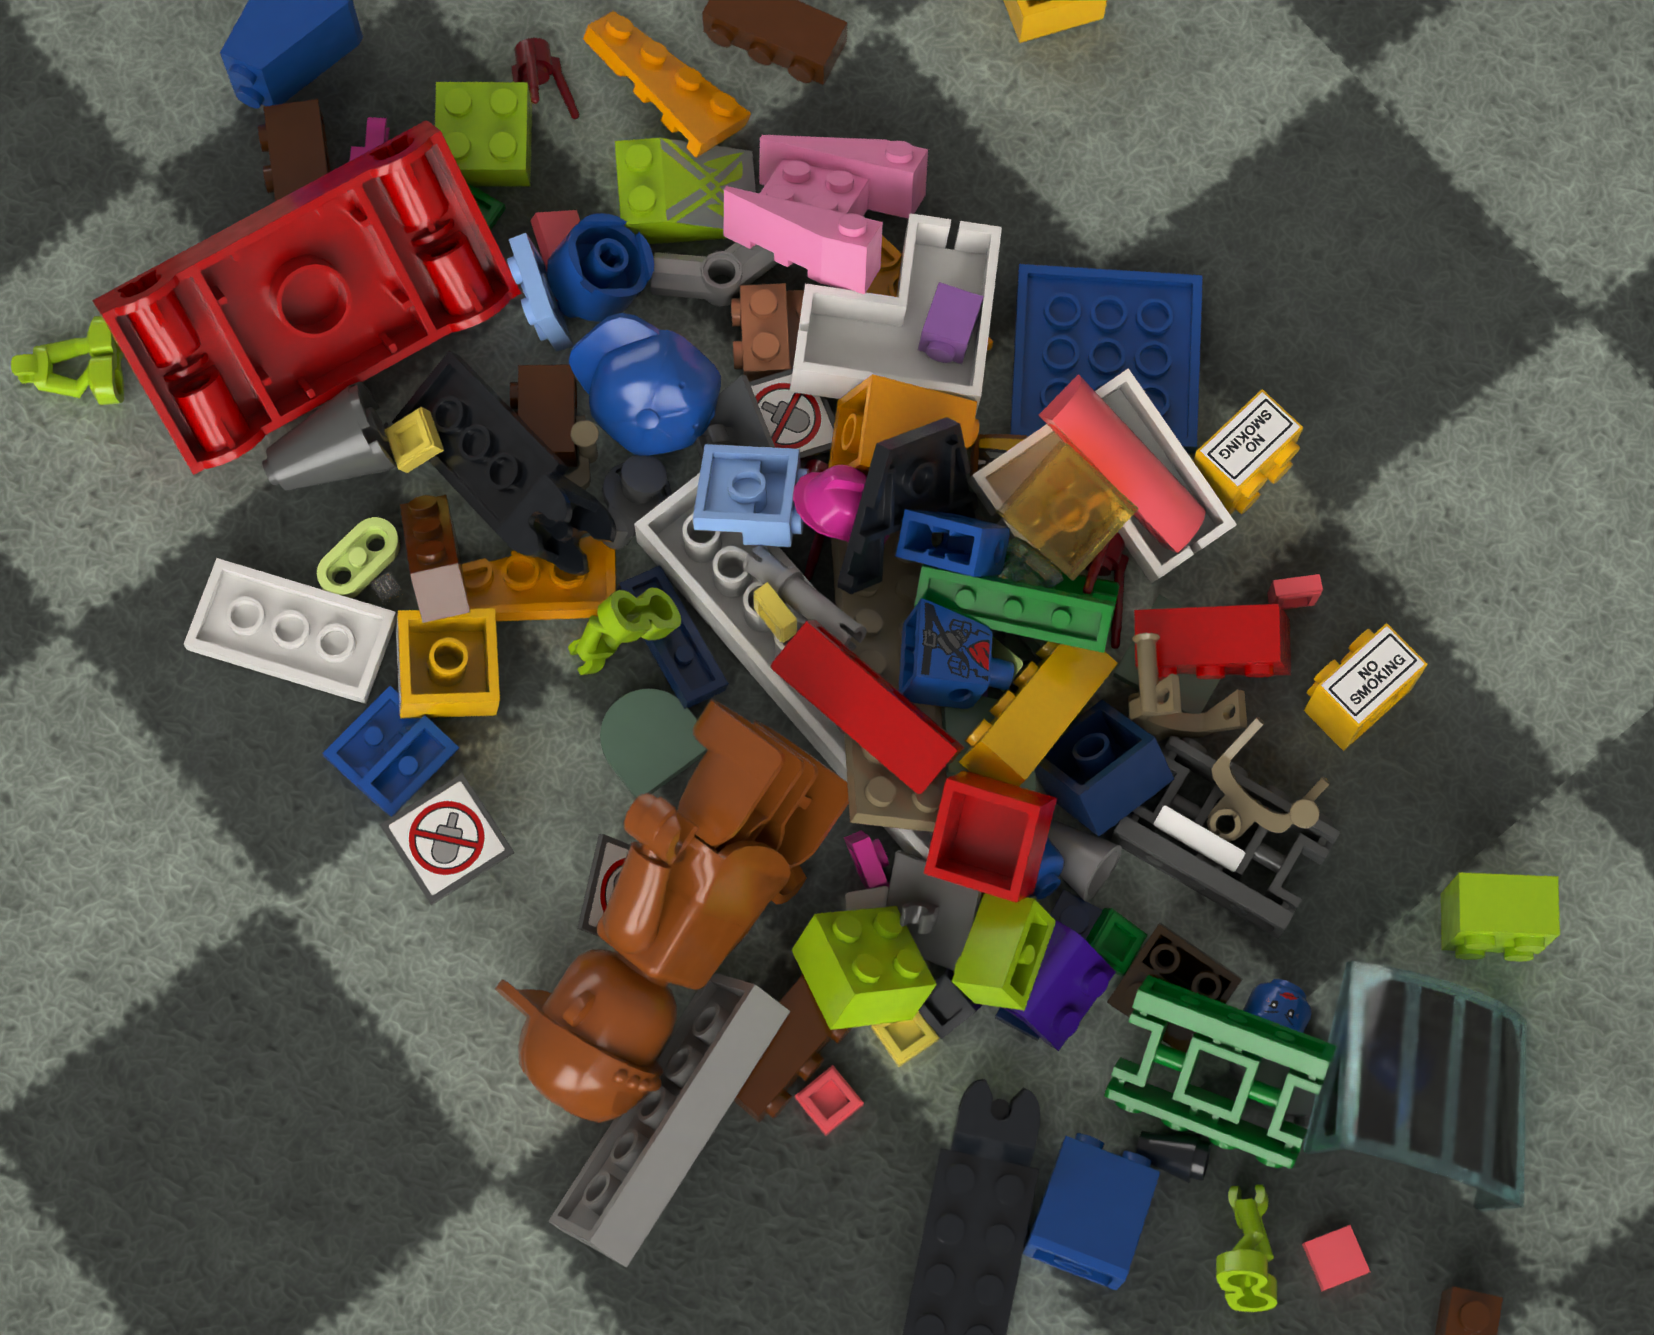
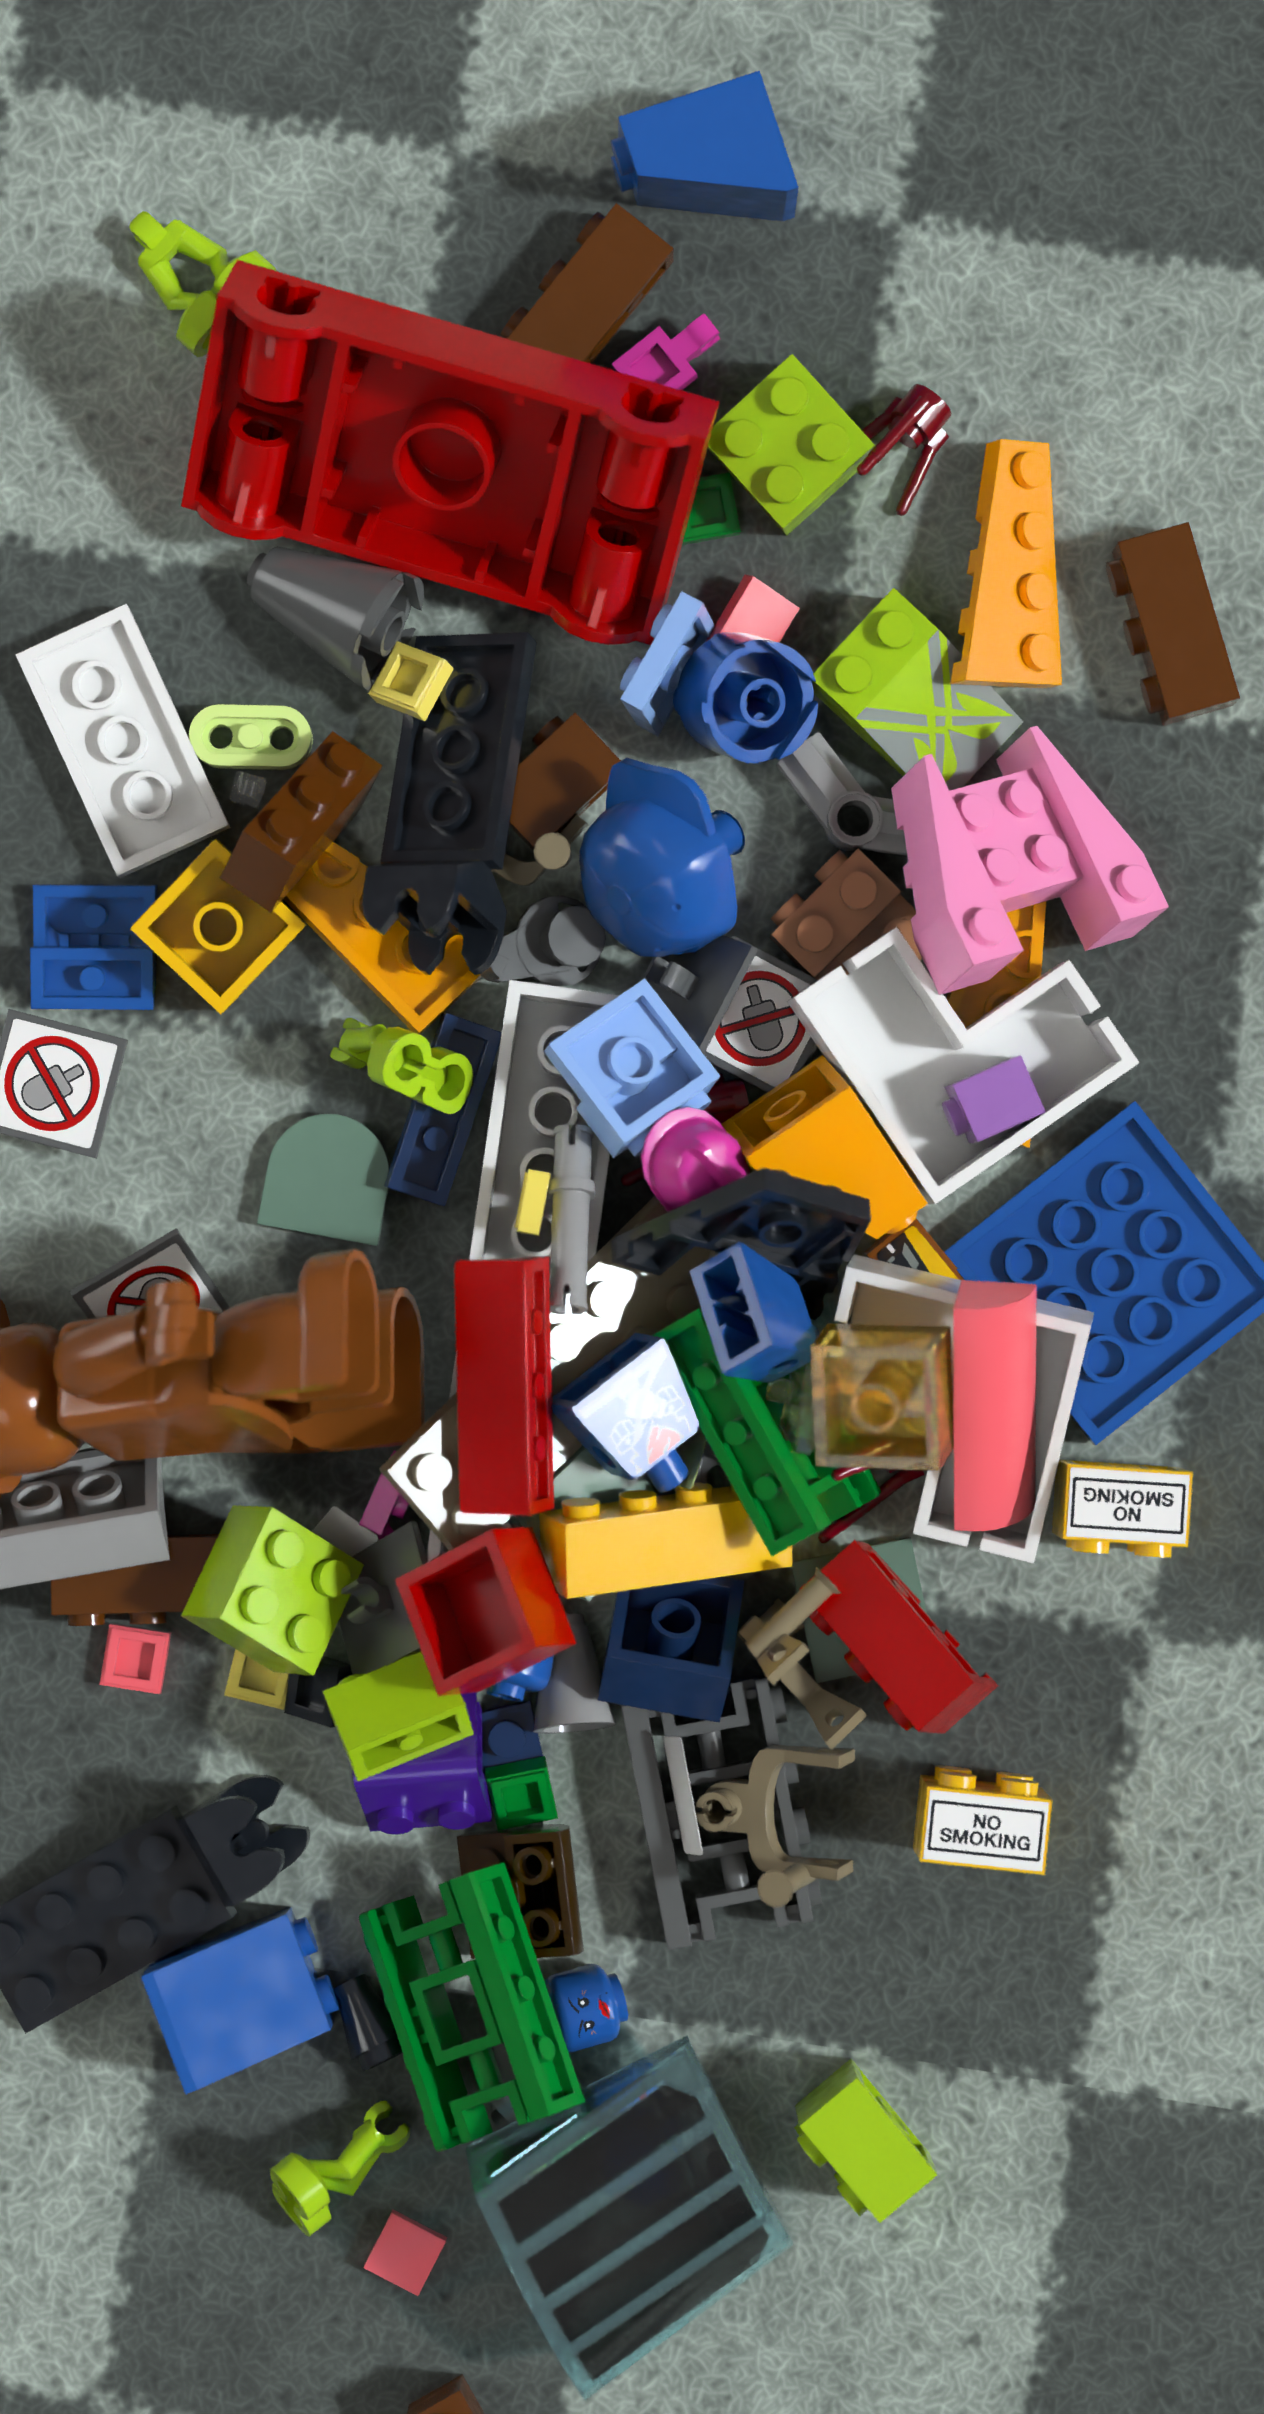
camera: 50 degrees right, 15 degrees up
coral tile [1267,574,1323,610] -> none

